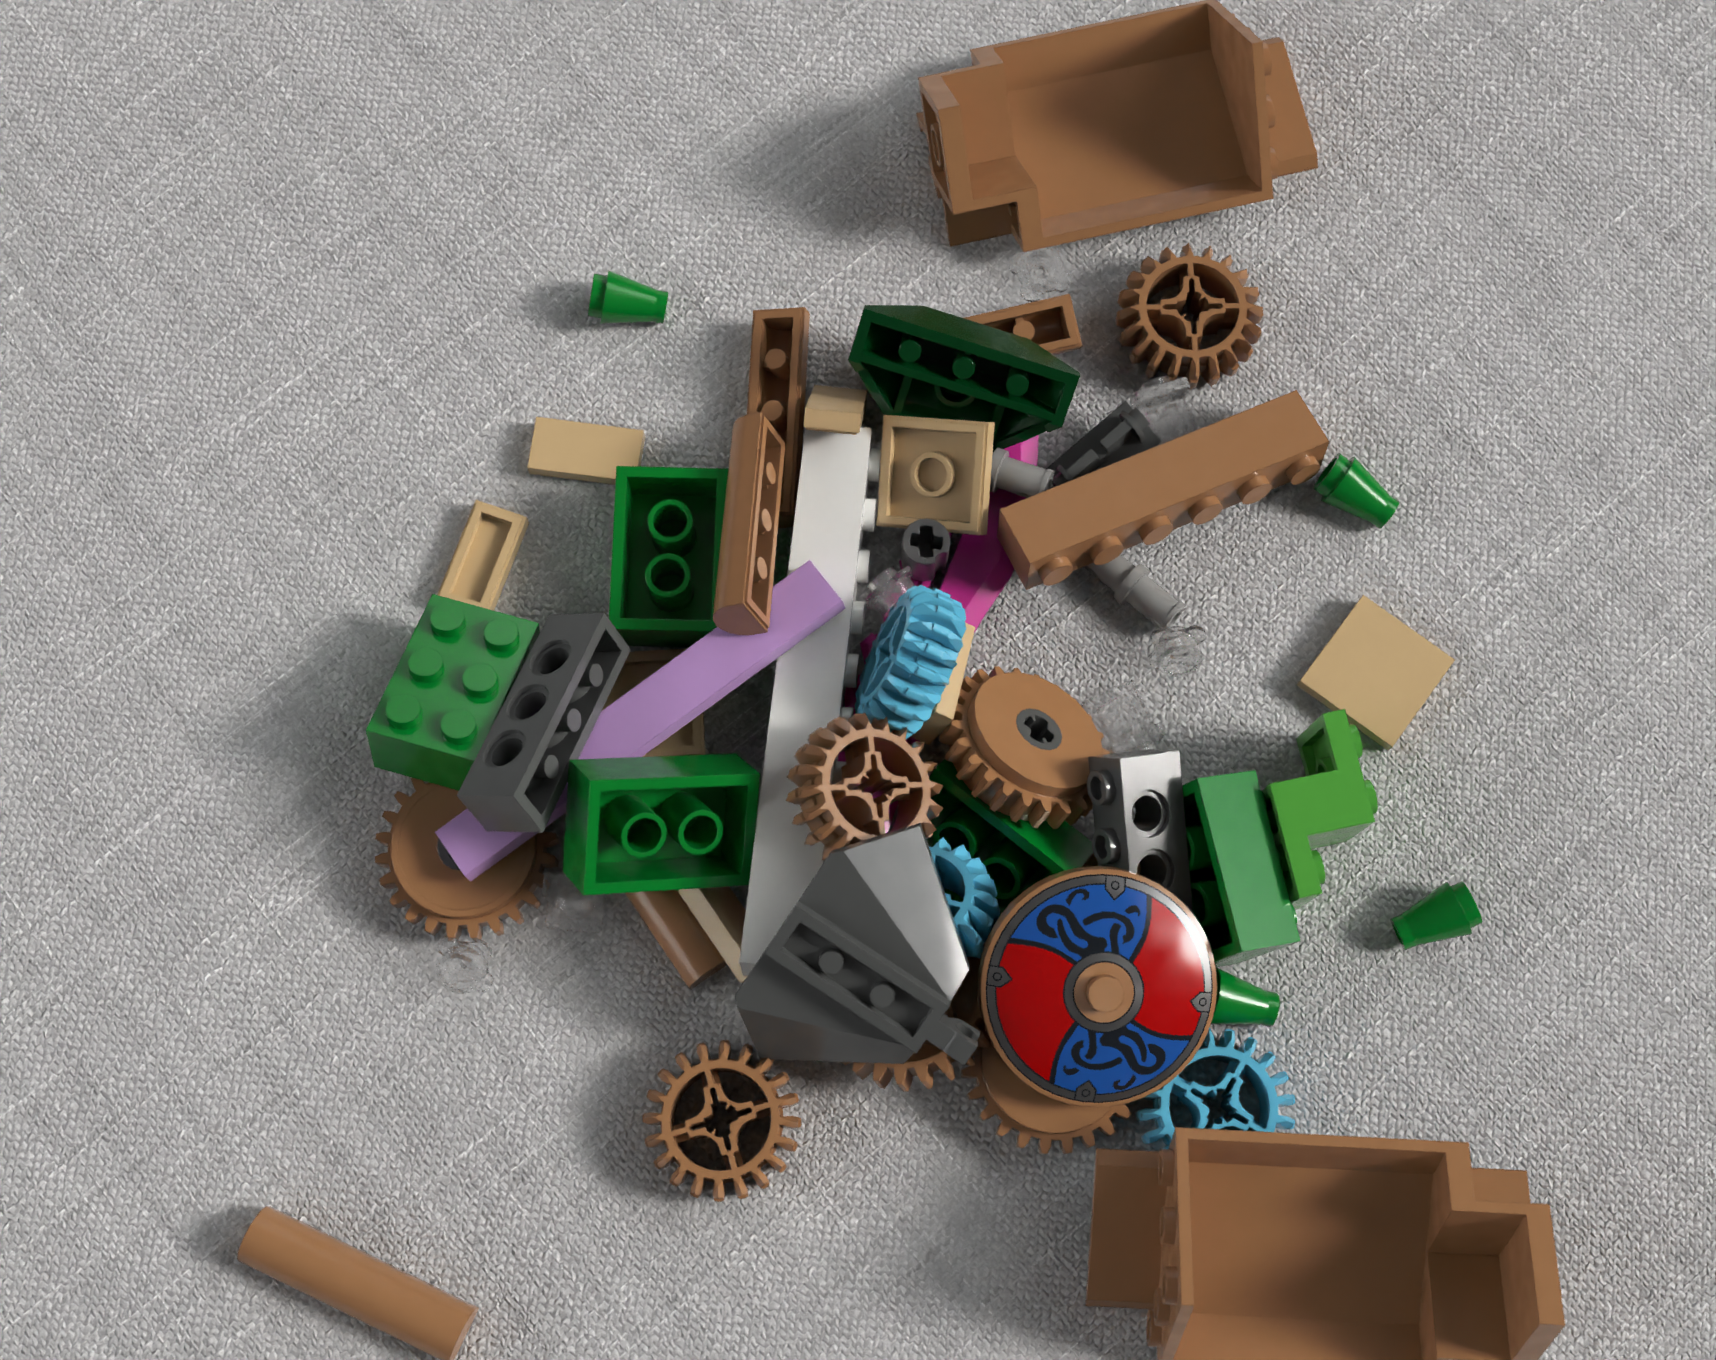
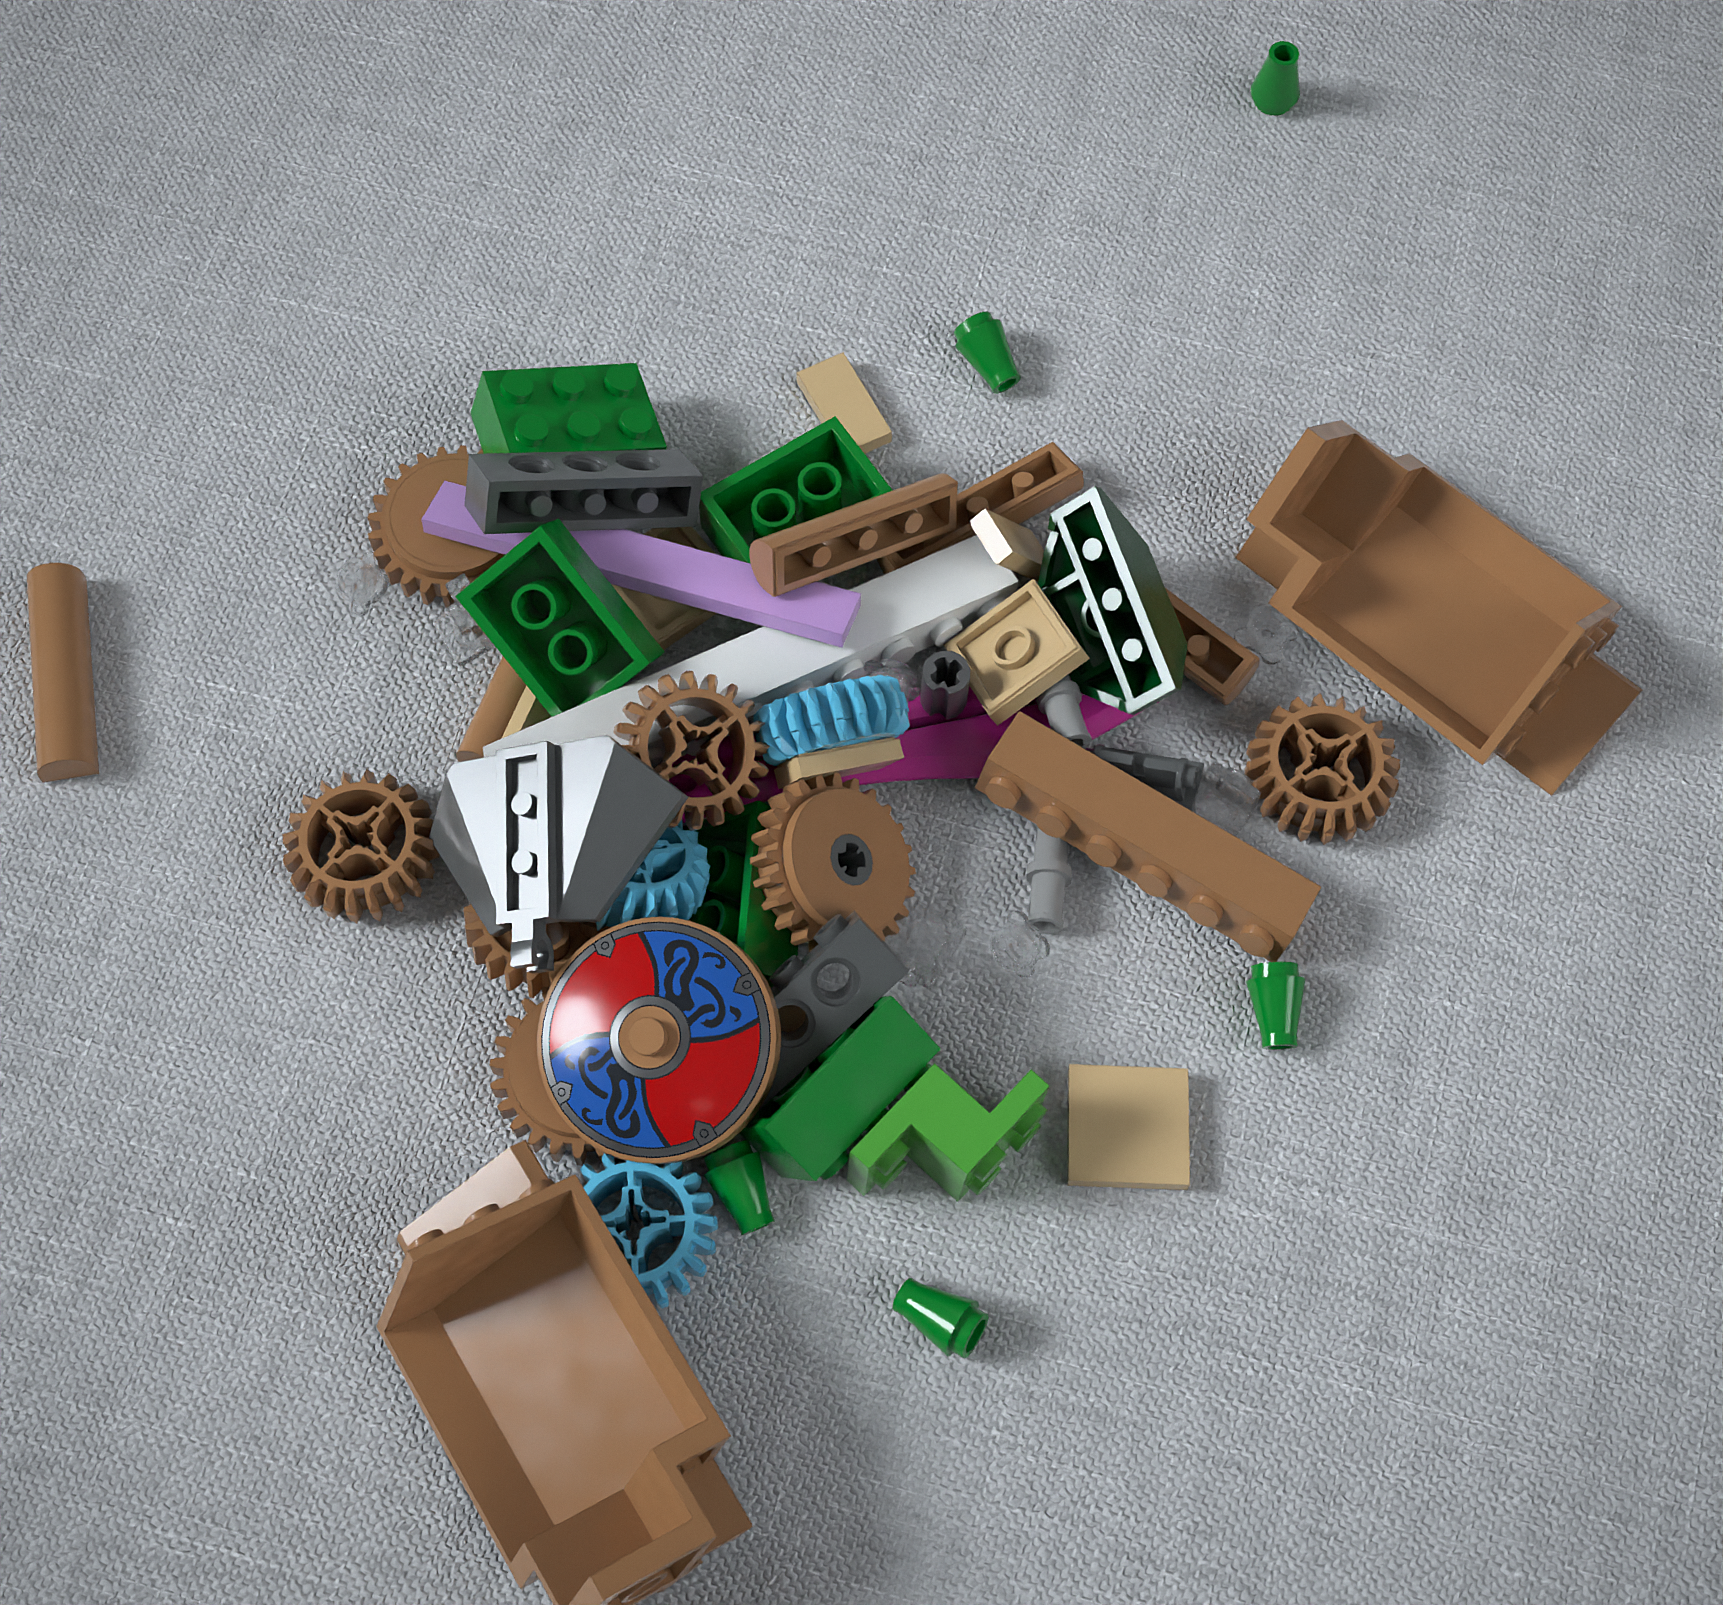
camera: 55 degrees right, 10 degrees down
tan tile [437,500,529,610] -> none

